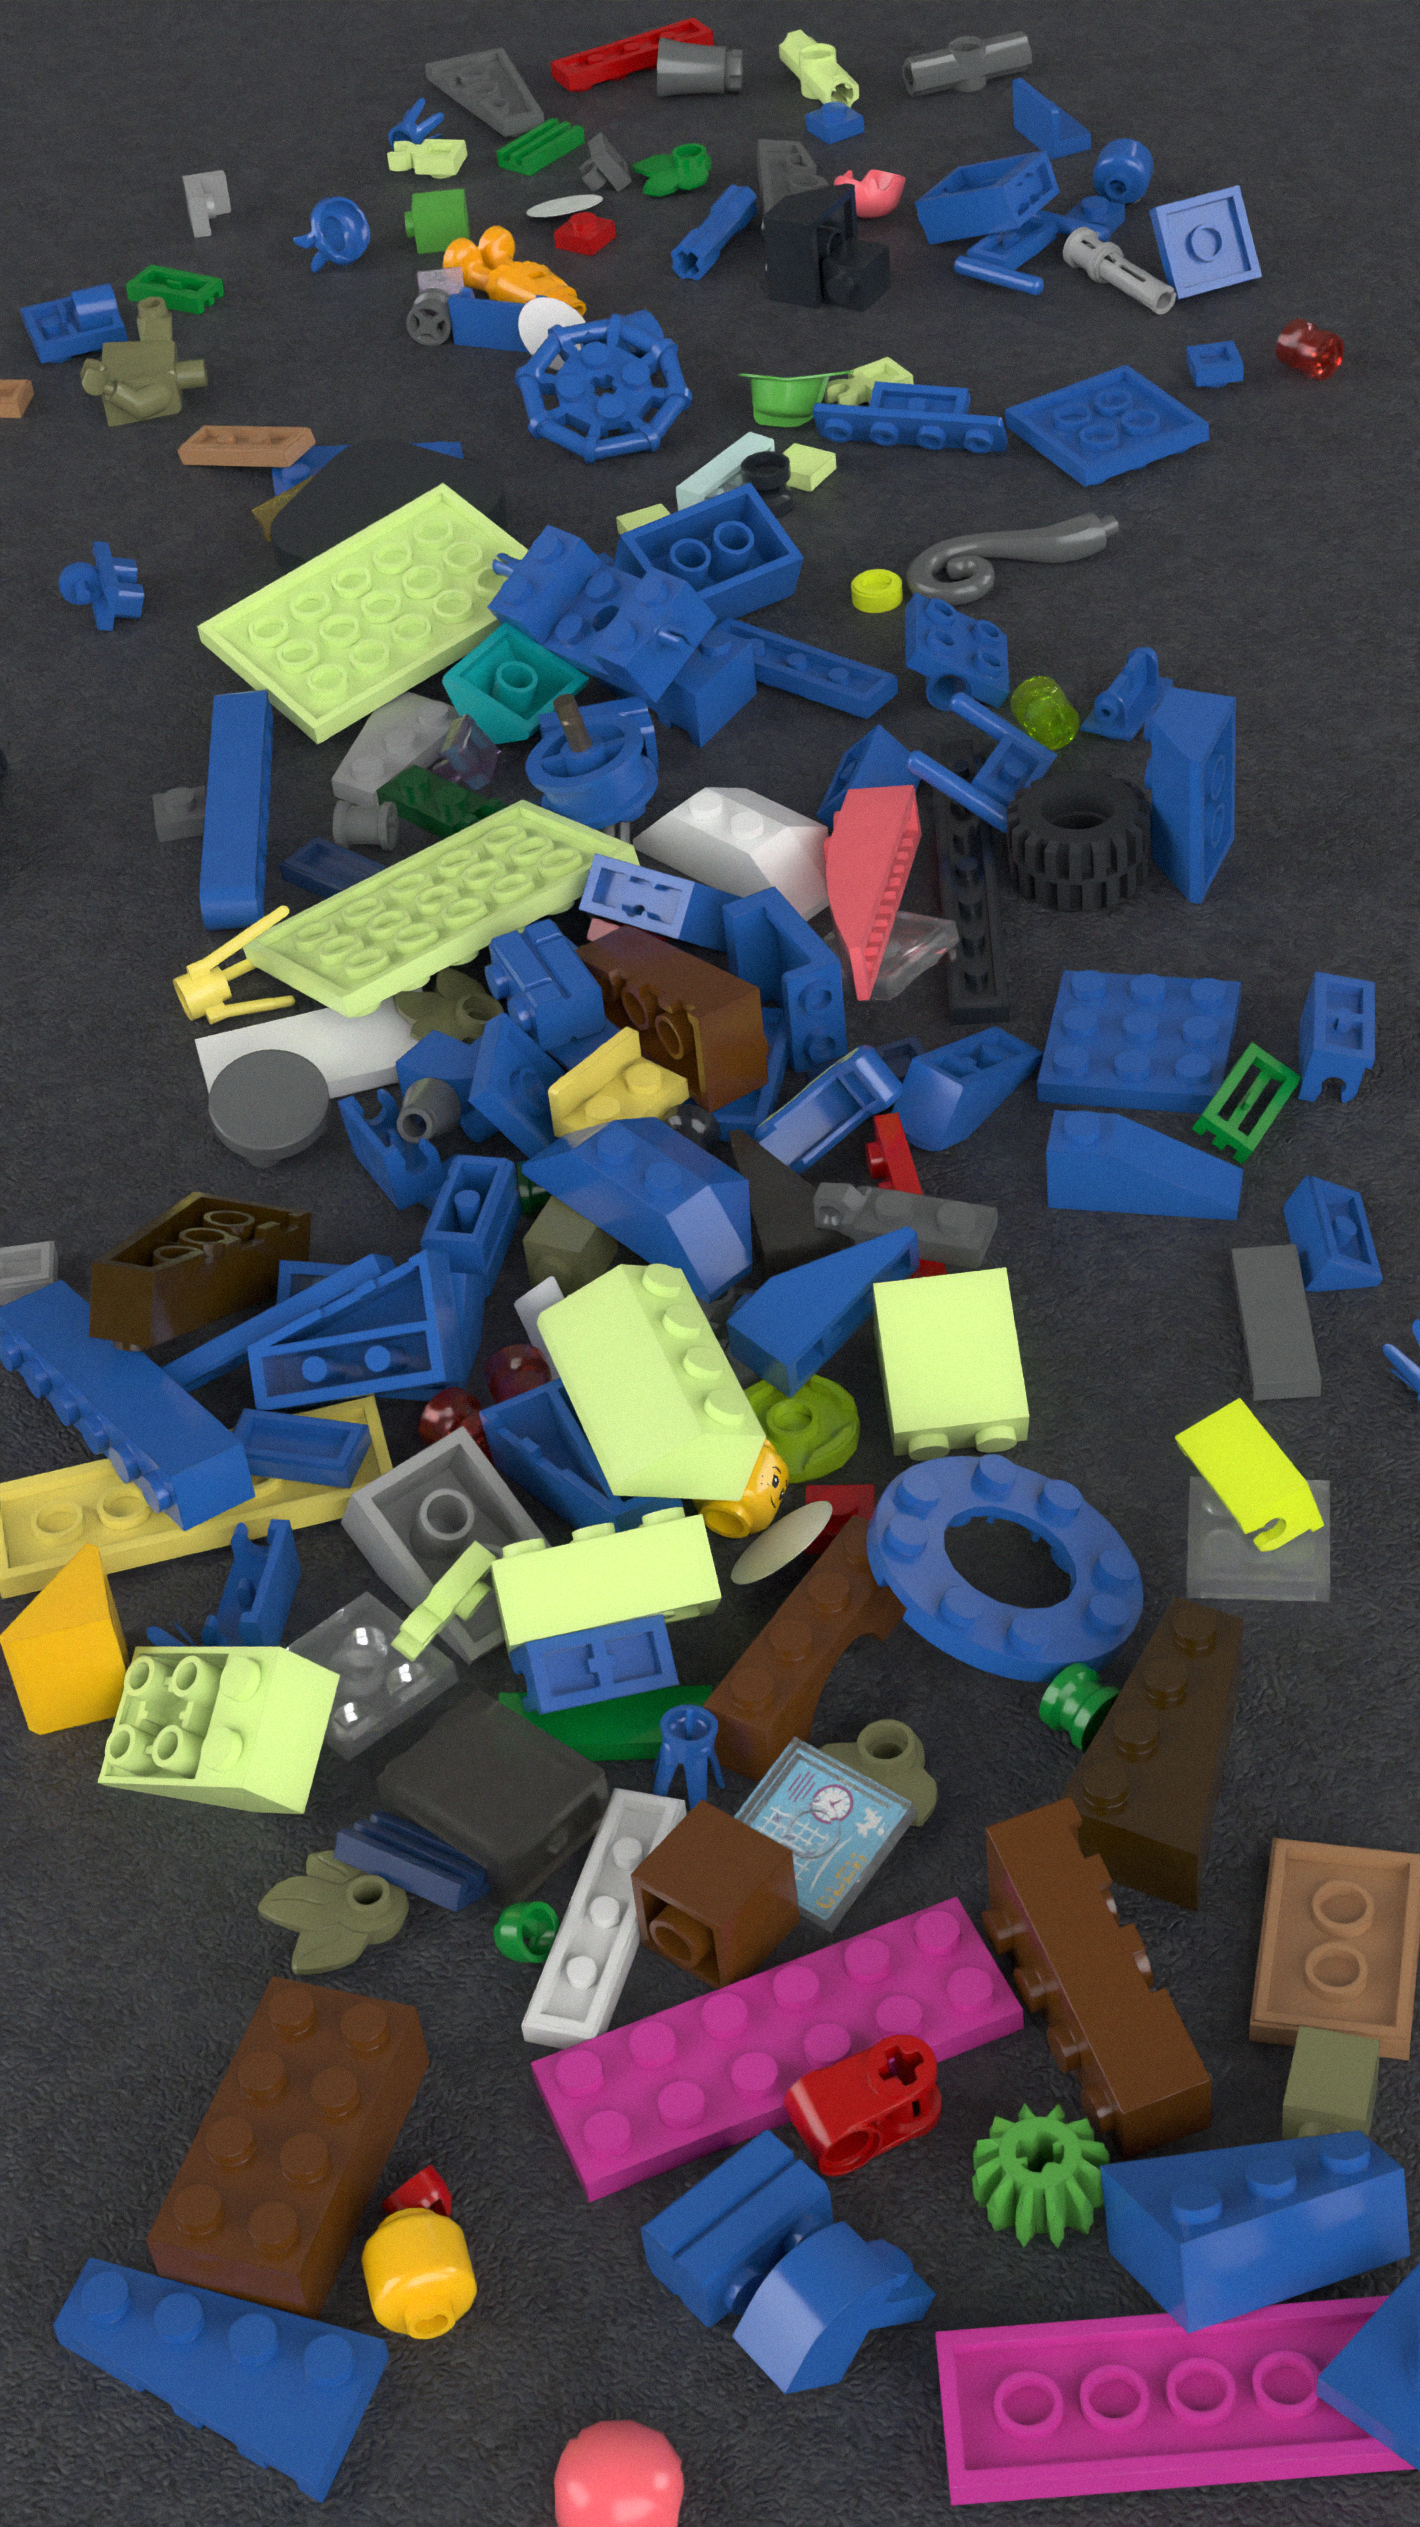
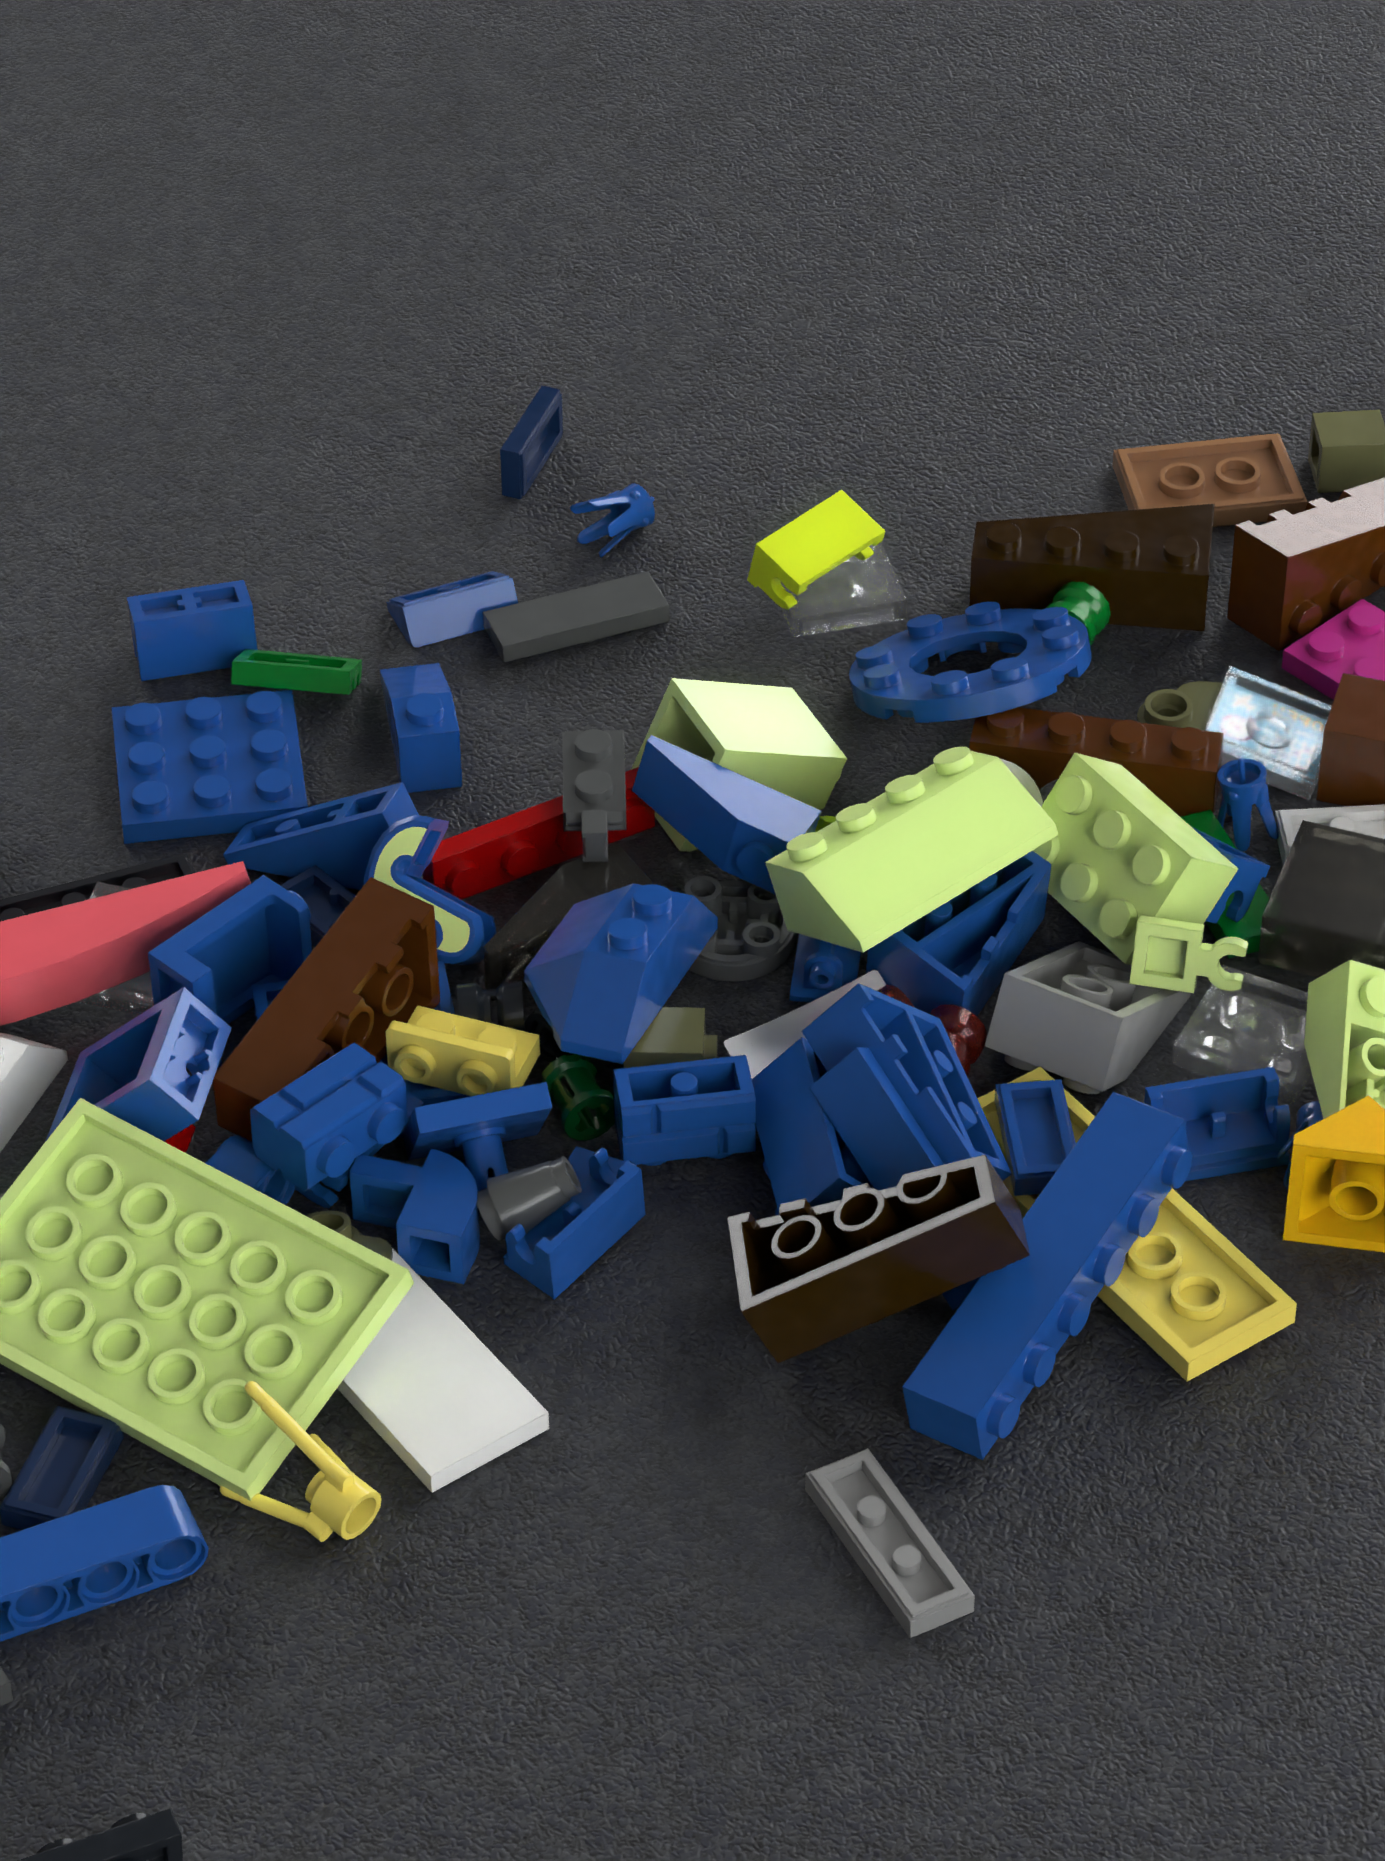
camera: 115 degrees left, 0 degrees up
dark grey tile [208,1049,331,1168] -> none

